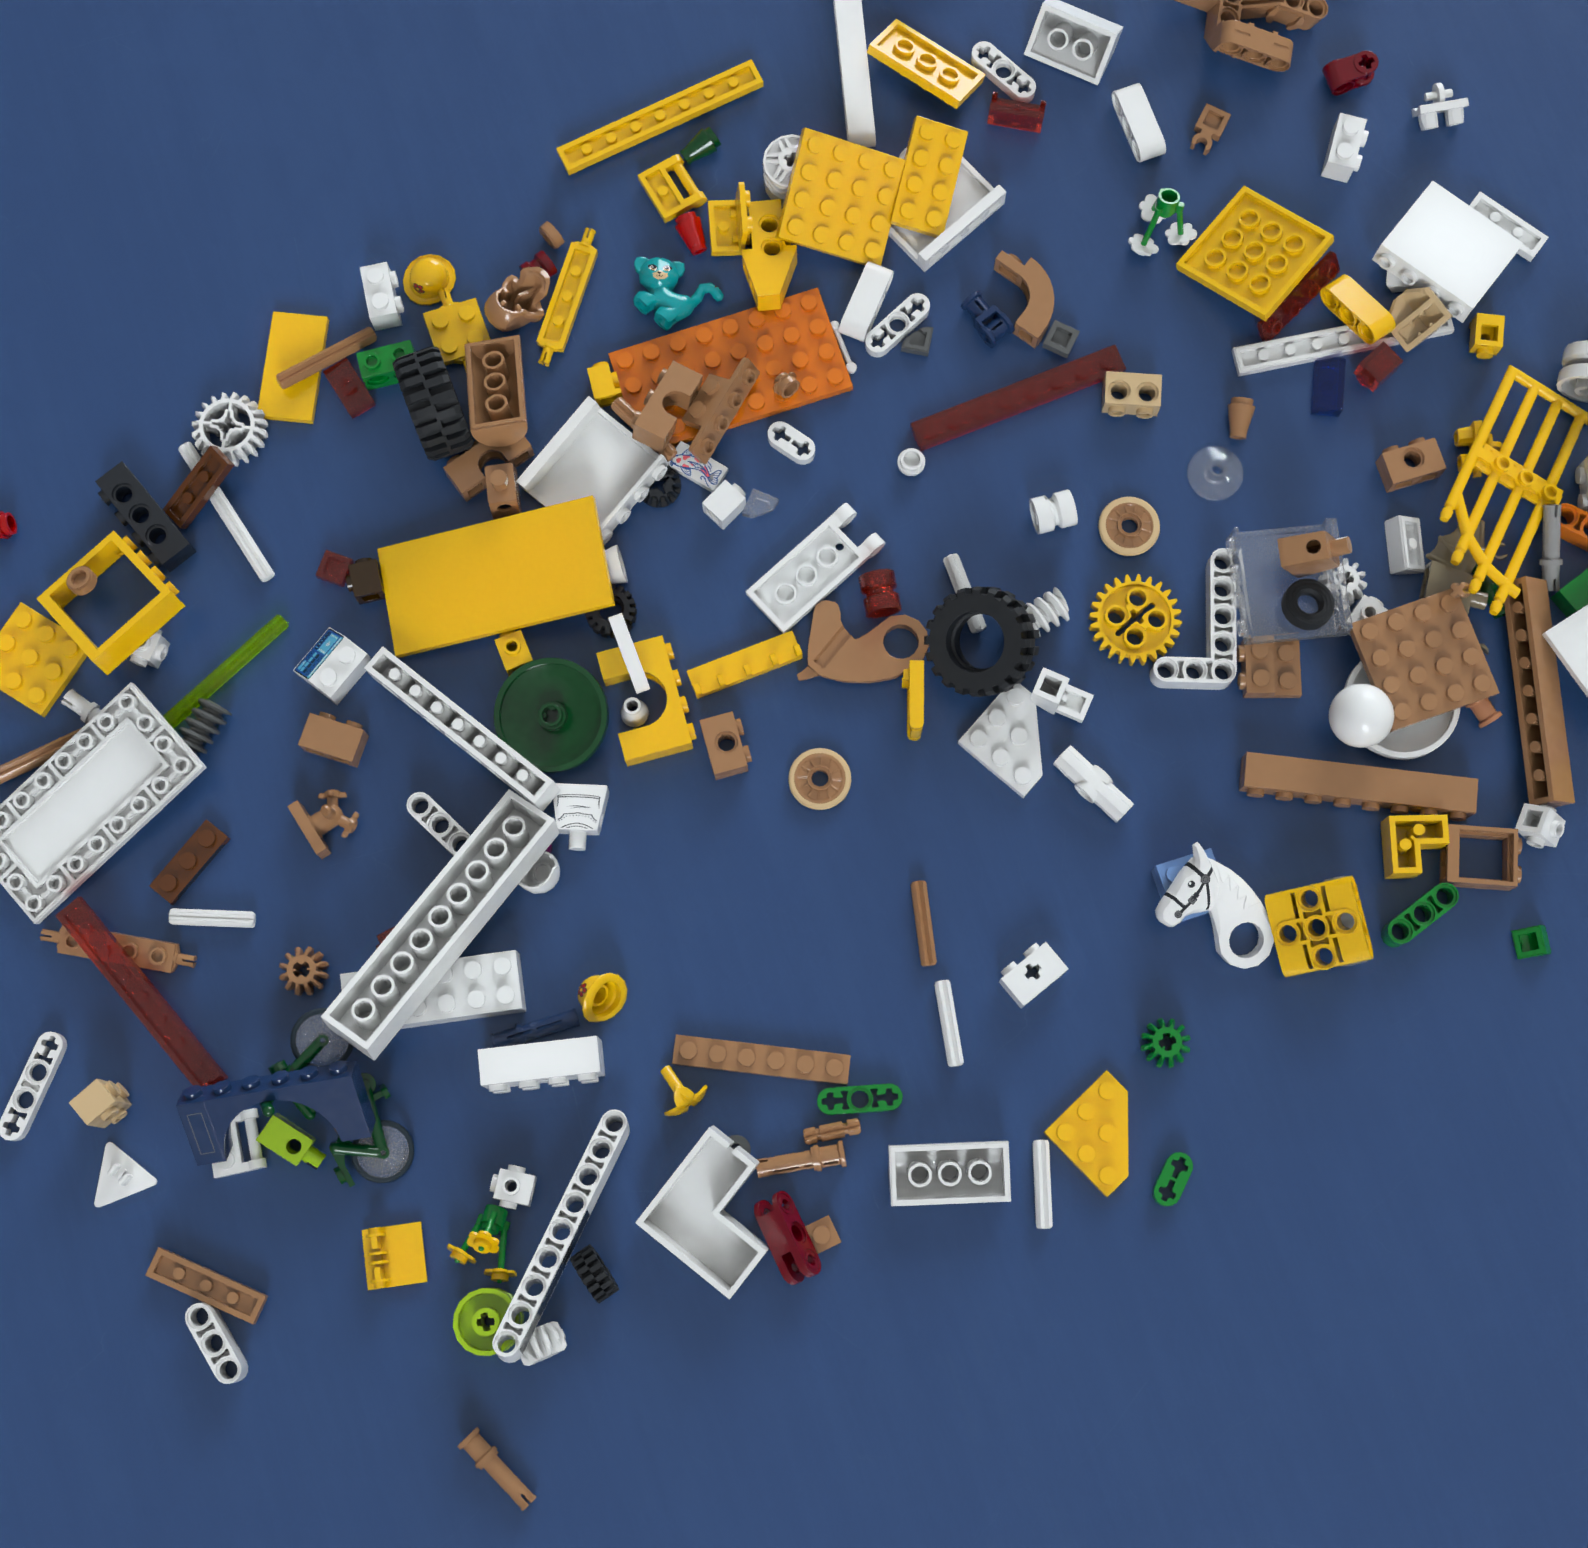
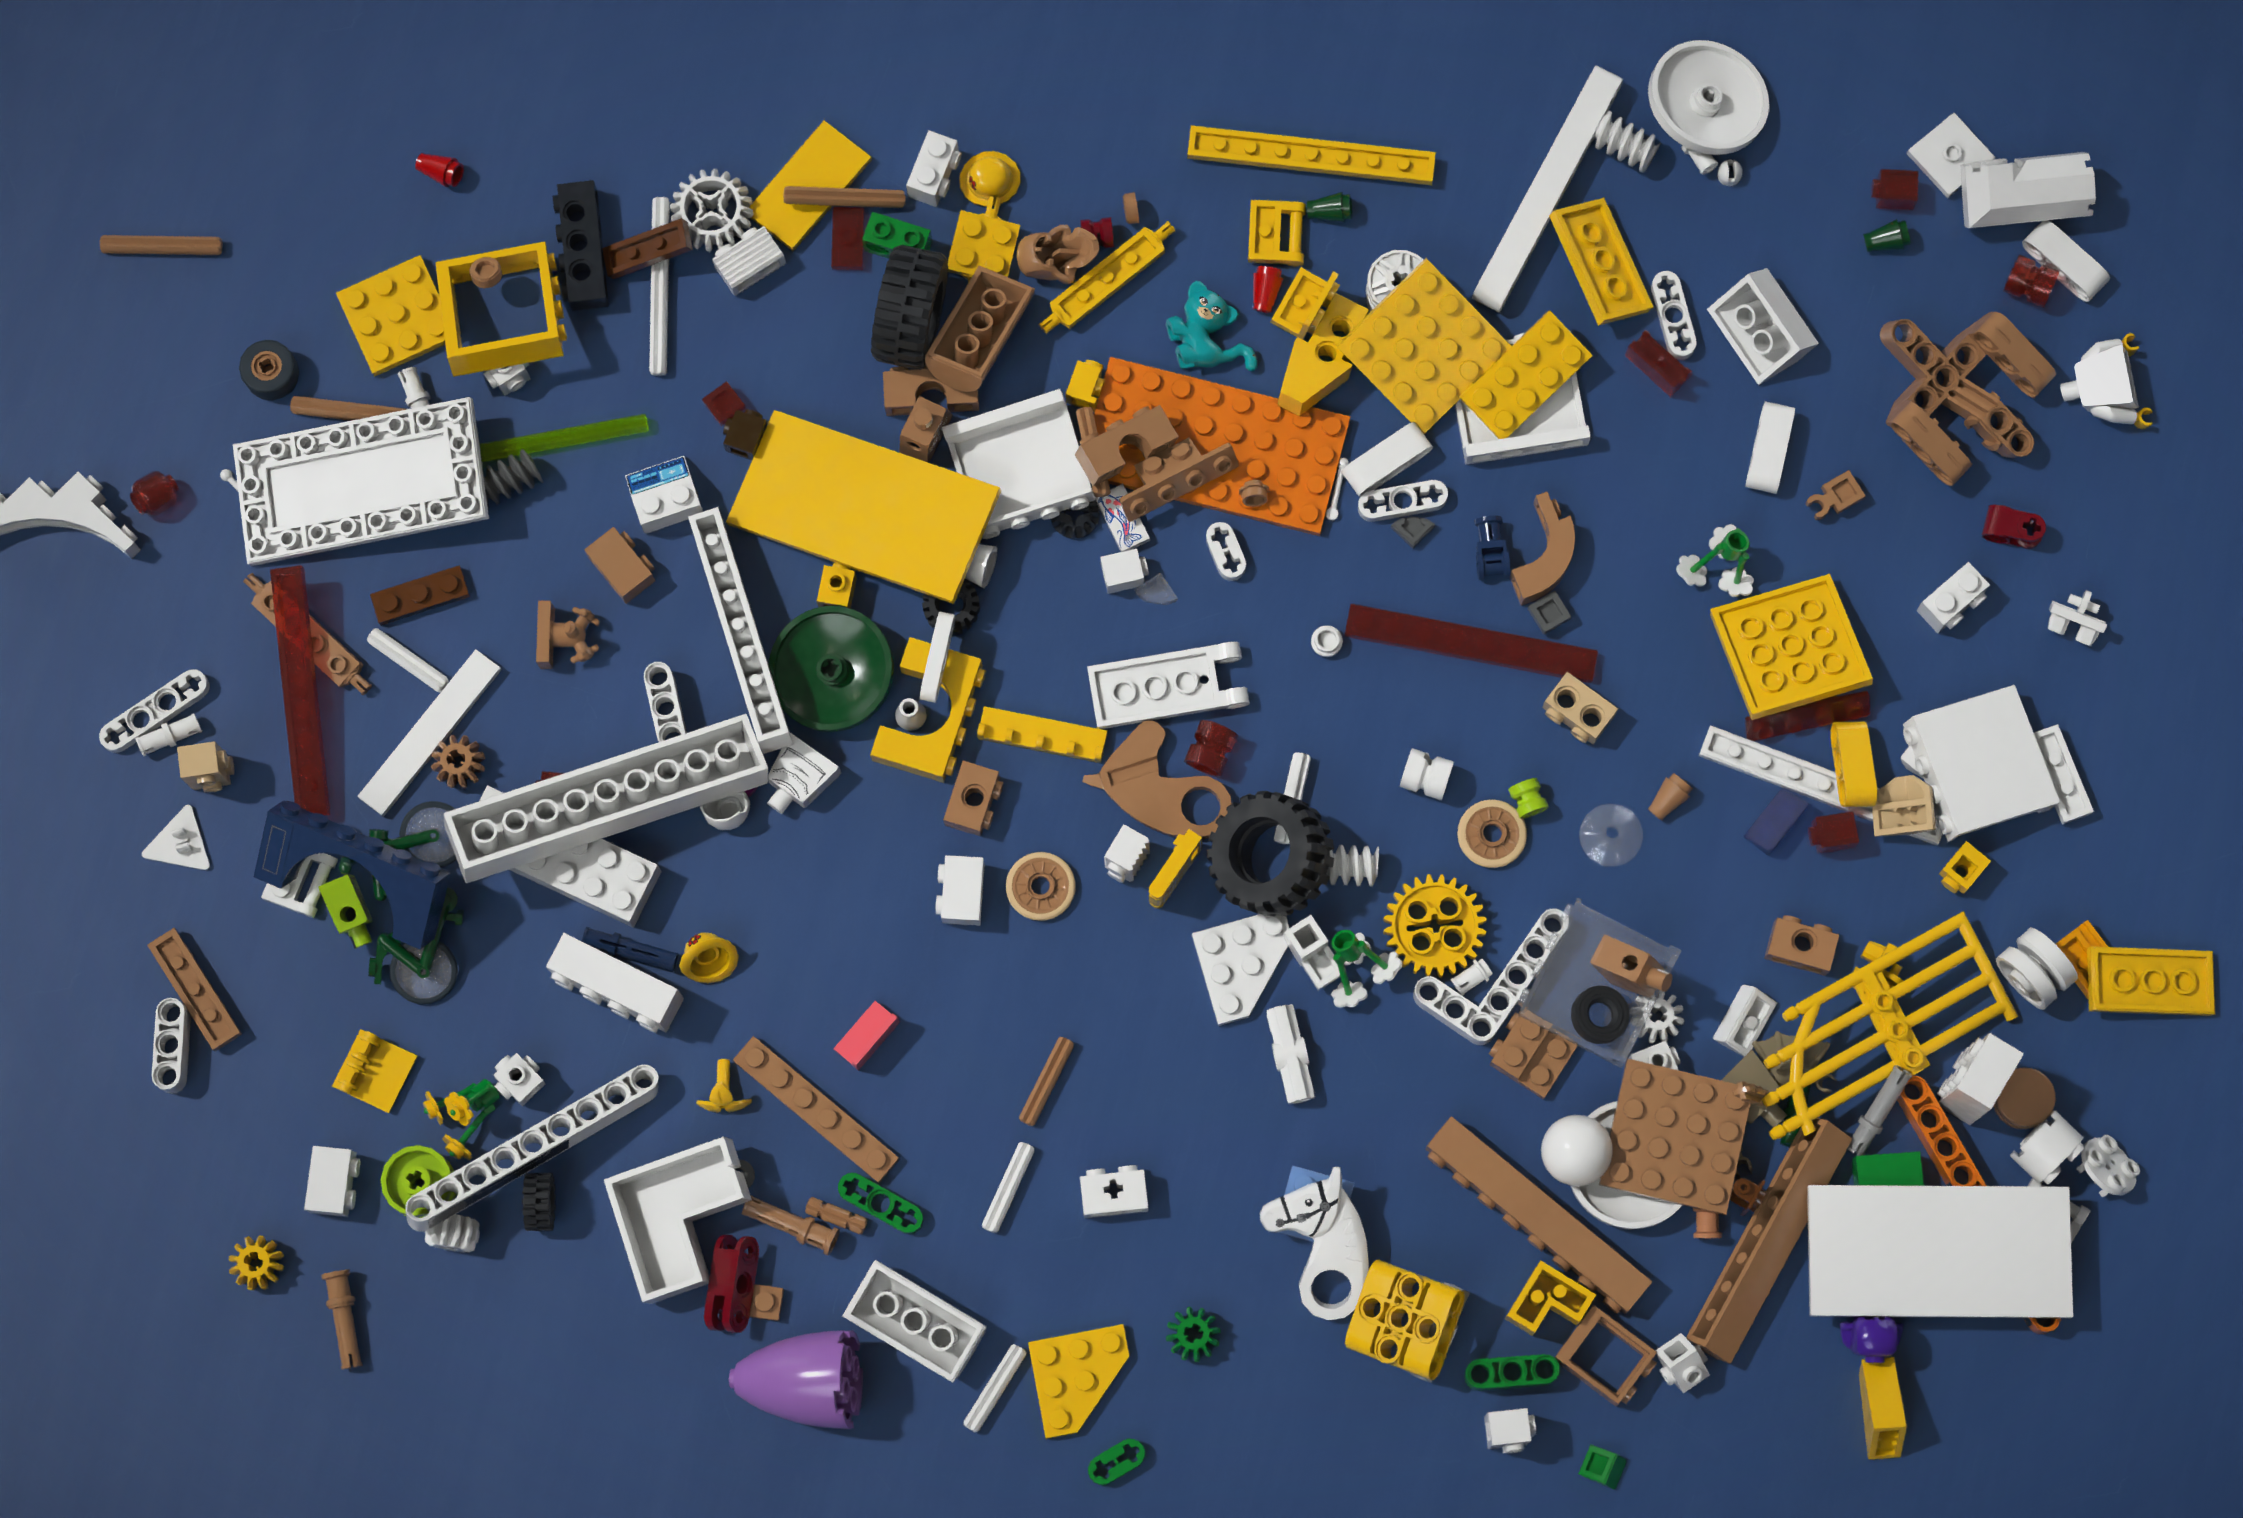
camera: 35 degrees right, 0 degrees up
none -> white pin [135,713,202,757]
none -> yellow gear [229,1236,284,1291]
none -> white brick [304,1146,360,1217]
none -> white tile [357,649,501,817]
none -> white brick [712,226,786,296]
none -> medium lavender cylinder [729,1330,863,1429]
none -> coral panel [833,1001,900,1071]
none -> white brick [936,855,985,926]
none -> white brick [1104,824,1150,883]
none -> plant [1331,930,1402,1008]
none -> white pin [1450,959,1493,996]
none -> white brick [1484,1408,1536,1454]
none -> lime wheel [1508,778,1549,819]
none -> reddish brown hinge [1730,1178,1767,1216]

